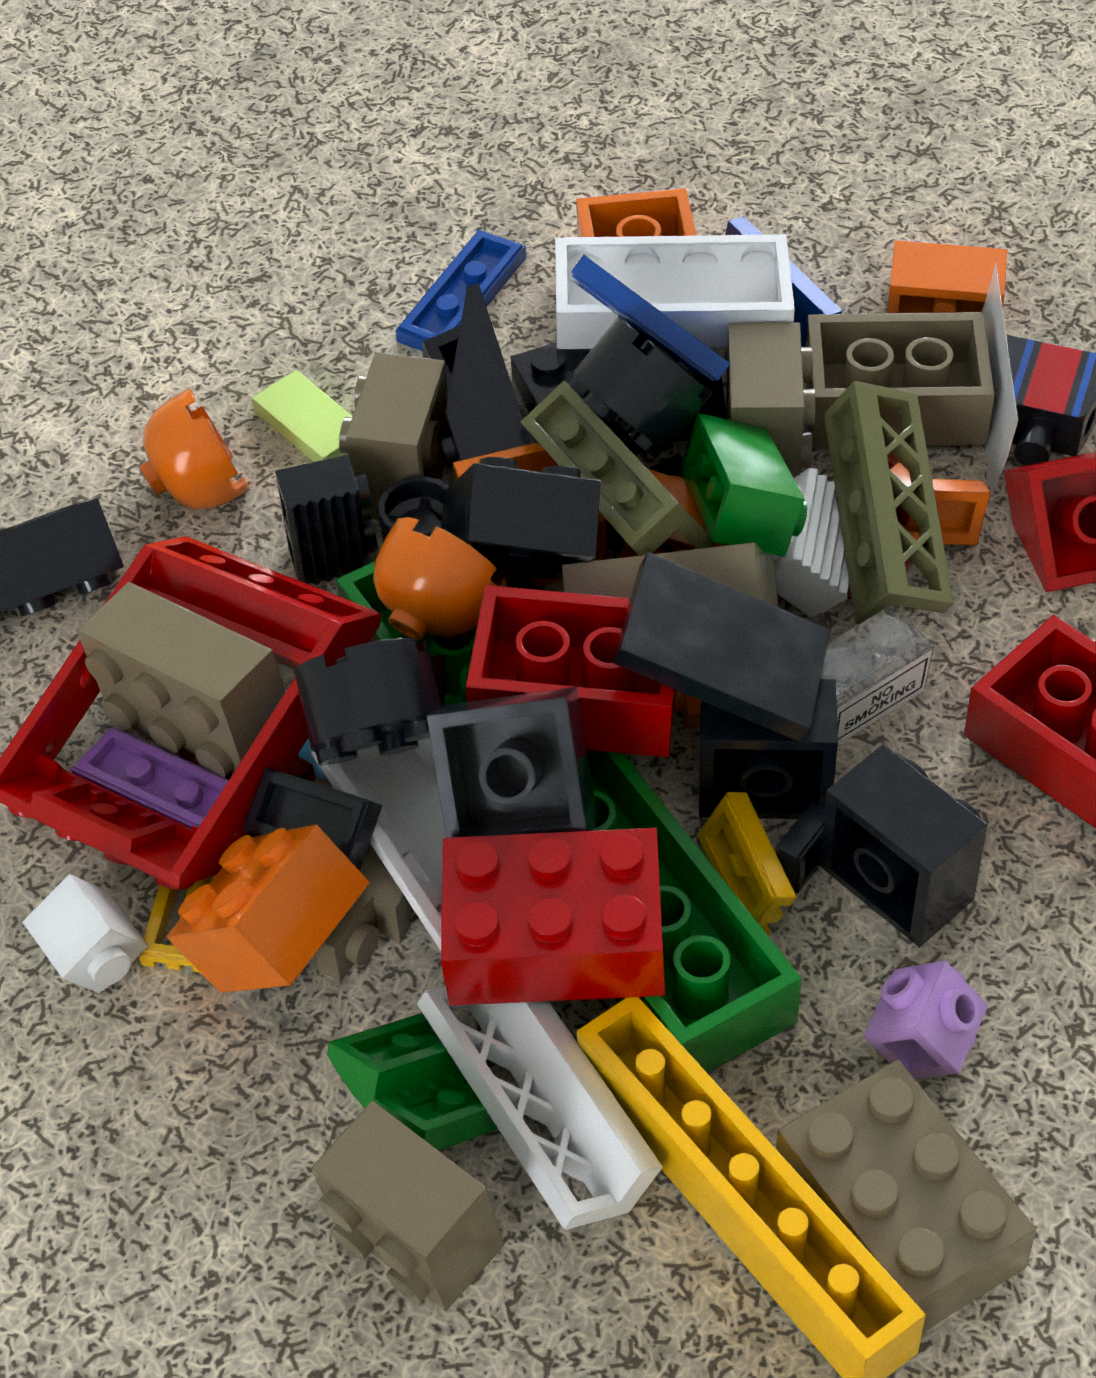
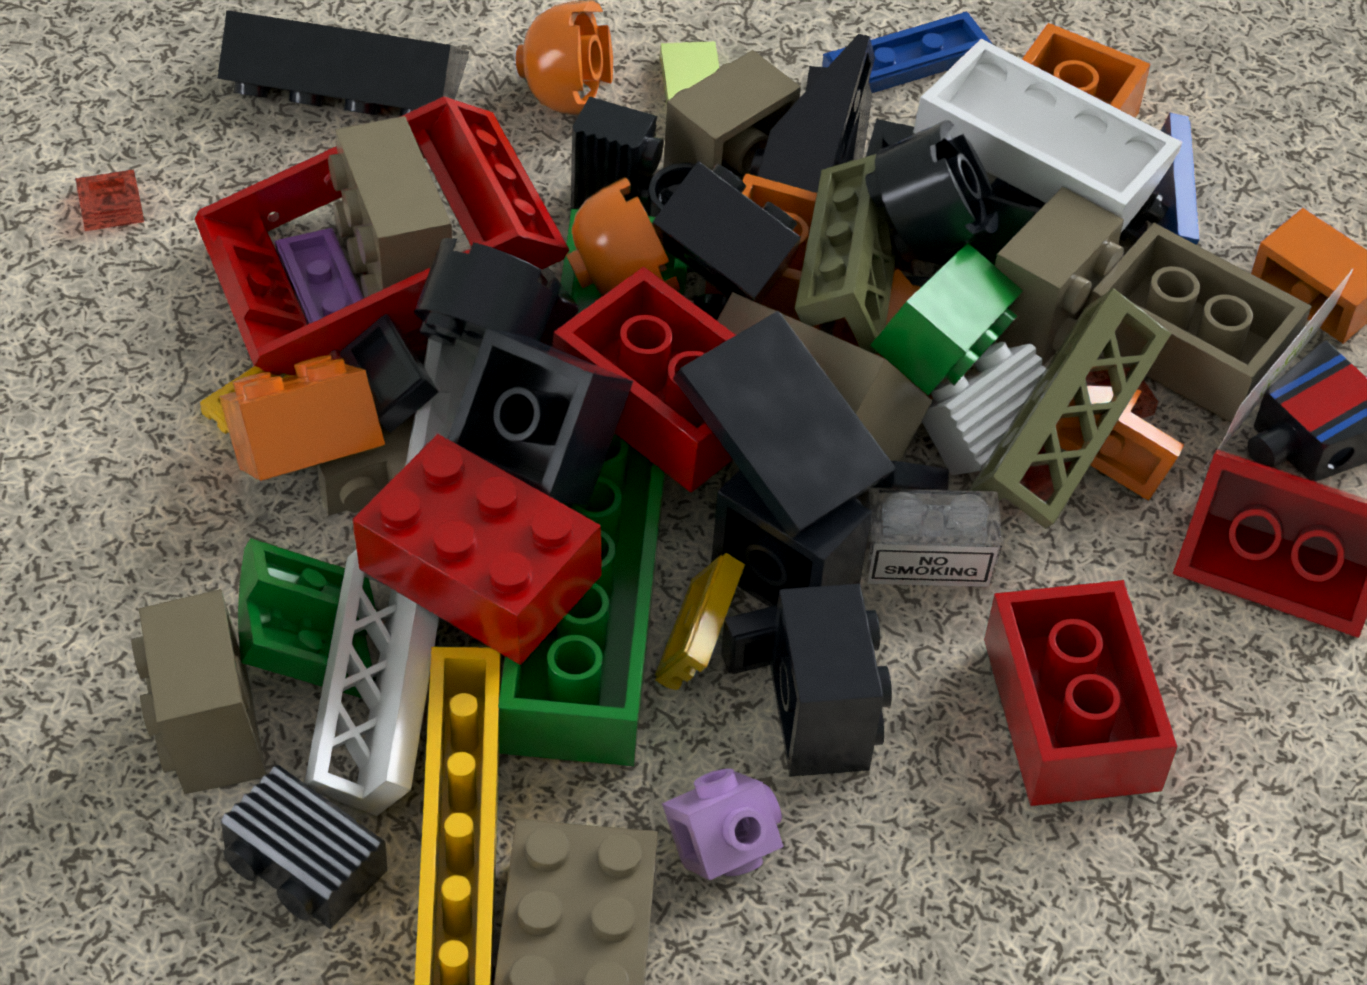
camera: 30 degrees right, 0 degrees up
white brick [22,874,148,993] -> none
blue tile [571,254,730,384] -> none
none -> black brick [221,765,388,929]

